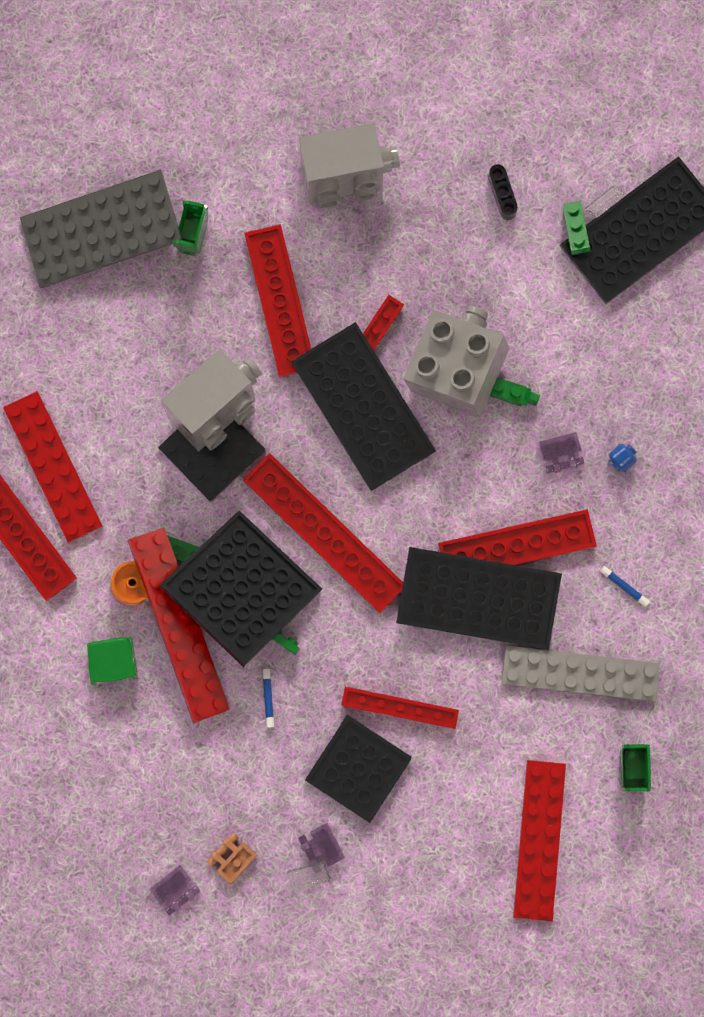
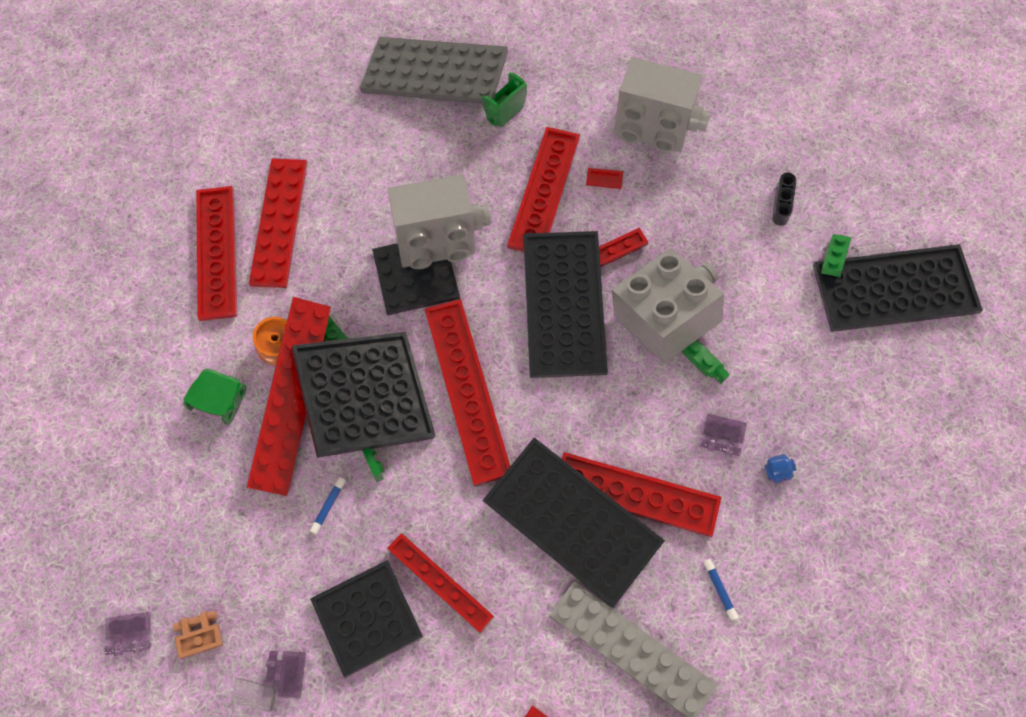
camera: 30 degrees right, 15 degrees down
none -> red tile [586,167,623,189]

